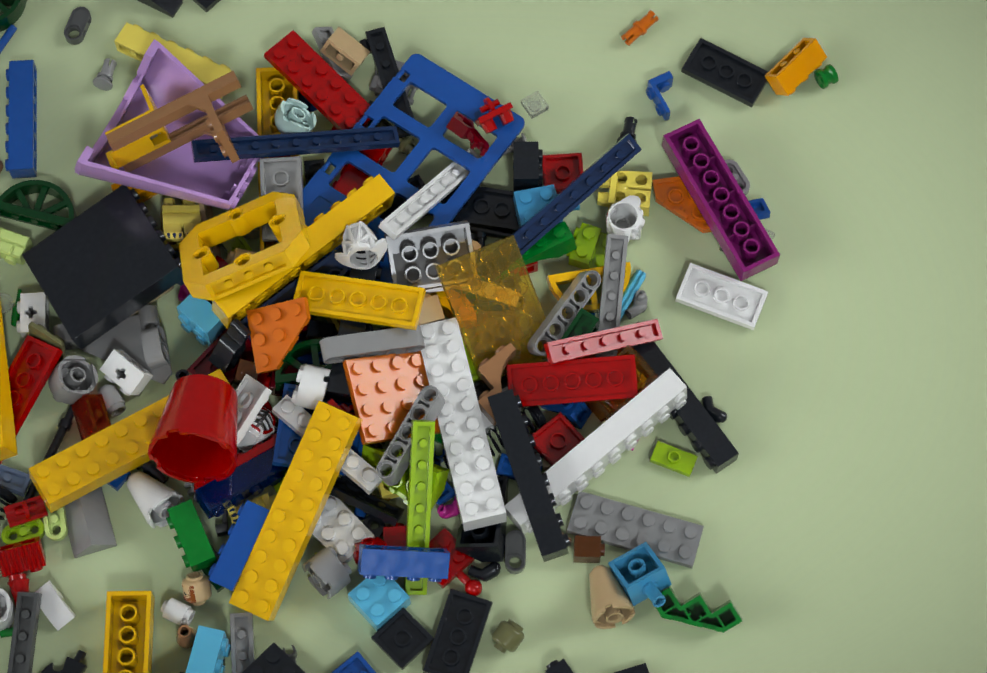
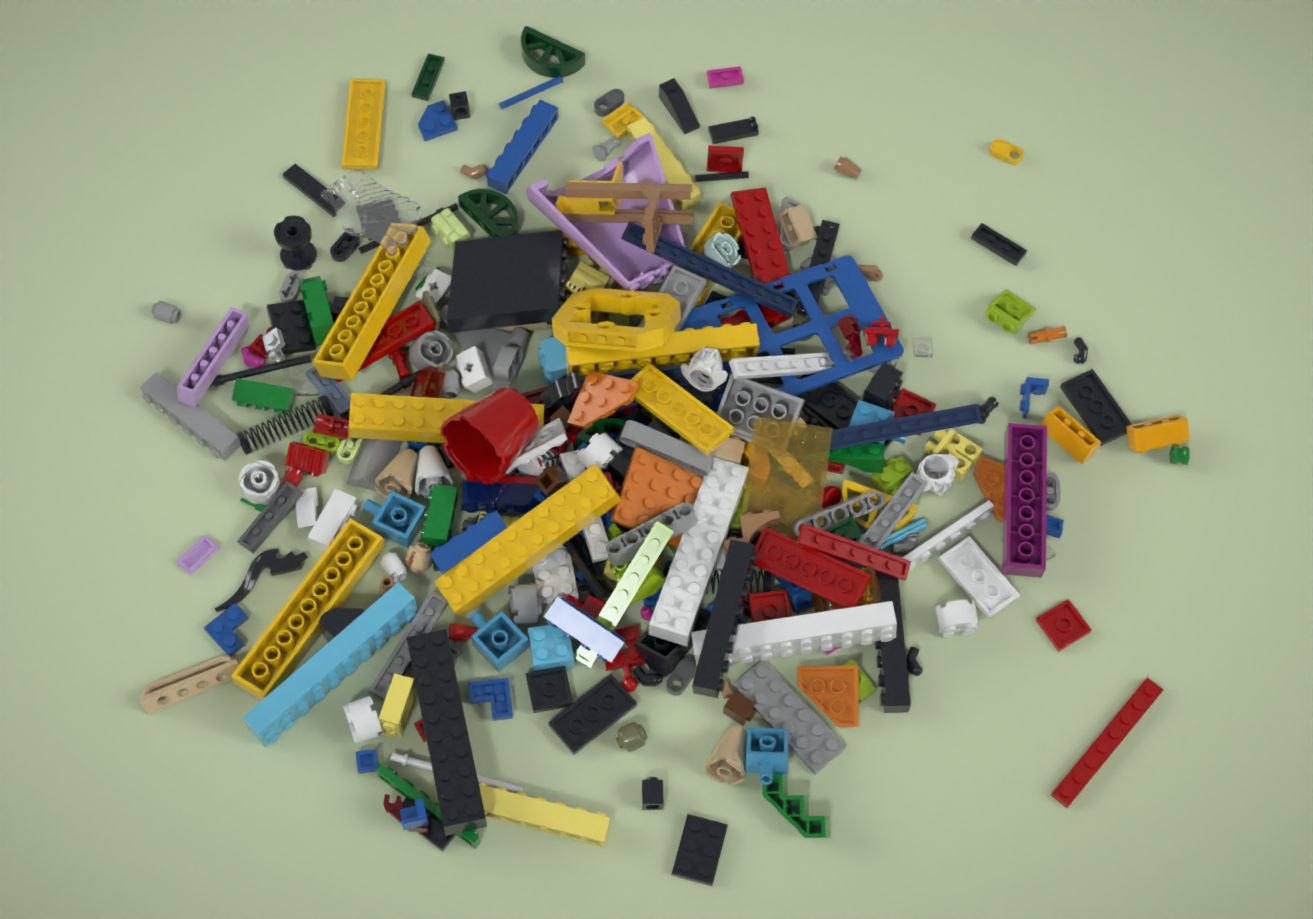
camera: 30 degrees right, 5 degrees down
none -> white brick [307,489,359,552]
none -> dark azure brick [363,491,426,548]
none -> tan cone [374,449,418,499]
none -> red pin [388,349,411,379]
none -> red cone [448,622,478,642]
none -> dark azure brick [469,610,529,673]
none -> reddish brown brick [535,466,570,495]
none -> yellow plate [601,102,645,140]
none -> black bar [695,171,749,182]
none -> red tile [706,145,744,173]
none -> orange plate [797,665,859,727]
none -> red brick [815,485,841,509]
none -> medium nougat arm [858,264,883,282]
none -> white plate [902,500,994,571]
none -> white brick [935,600,979,638]
none -> lime plate [984,289,1036,335]
none -> red tile [1035,599,1092,652]
none -> light orange brick [1040,406,1101,465]
none -> red plate [1051,677,1164,808]
none -> black arm [1073,337,1088,364]

